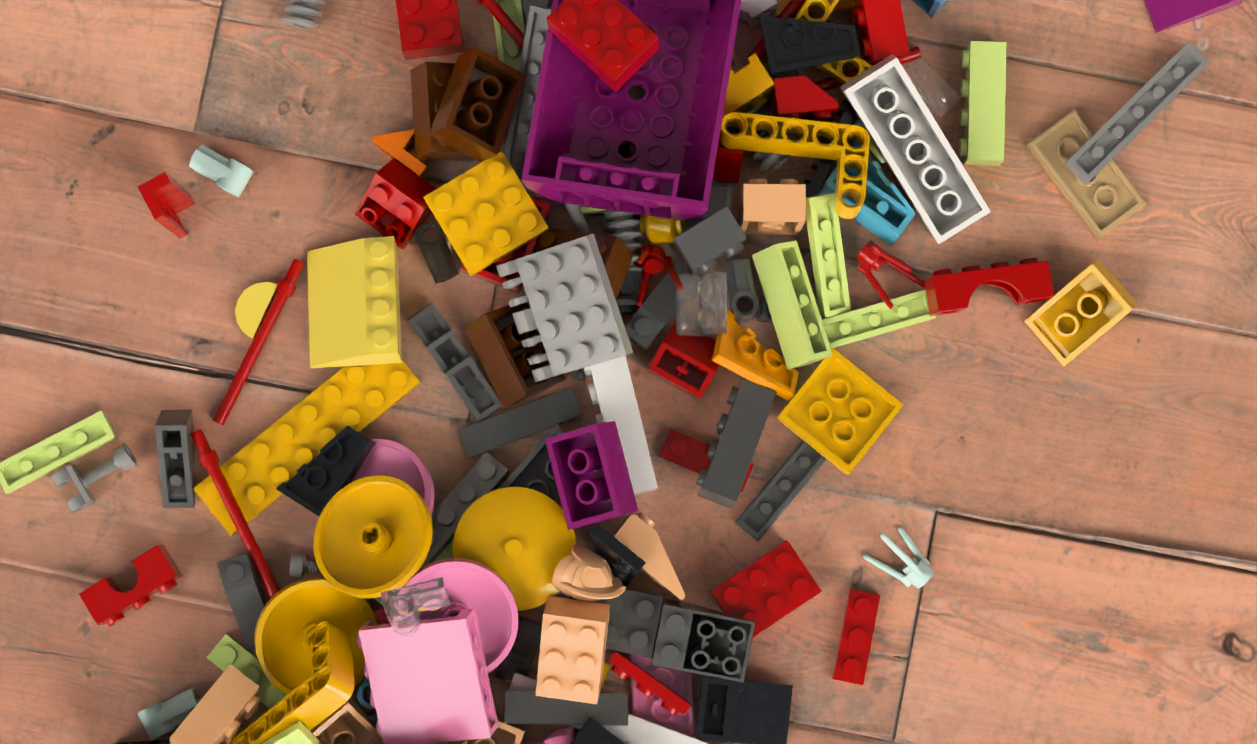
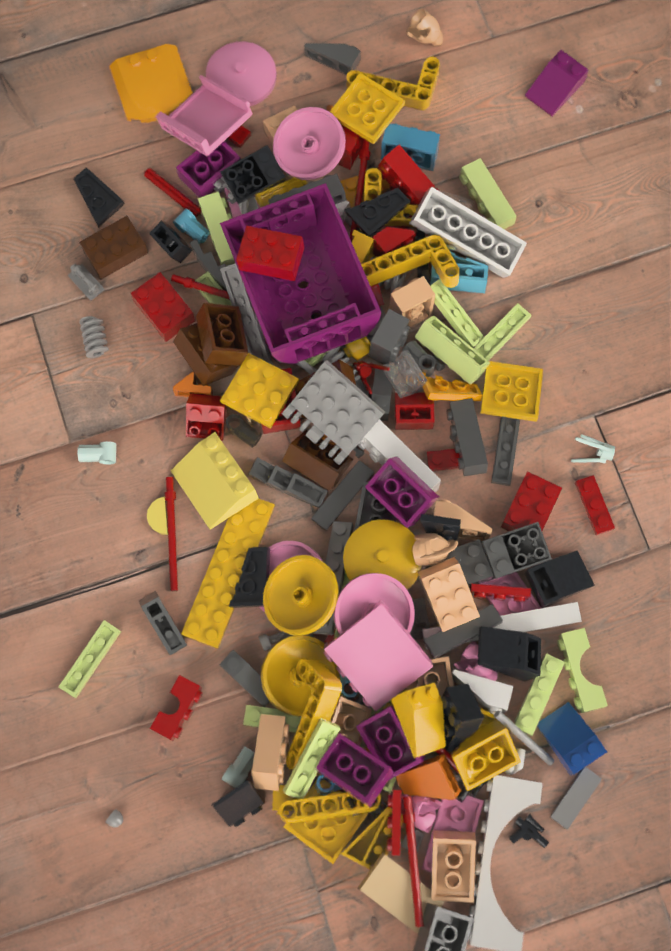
camera: 25 degrees left, 10 degrees down
light grey bar [51,444,137,513] -> none
red fence [137,172,195,239] -> none
red bar [190,429,280,599] -> none
clear plate [381,577,451,637] -> none
red plant [856,241,925,309] -> none
red arch [924,258,1054,316] -> none
yellow slope [1024,259,1139,367] -> none
tan tile [1025,109,1147,240] -> none
light grey plate [1064,42,1210,185] -> none

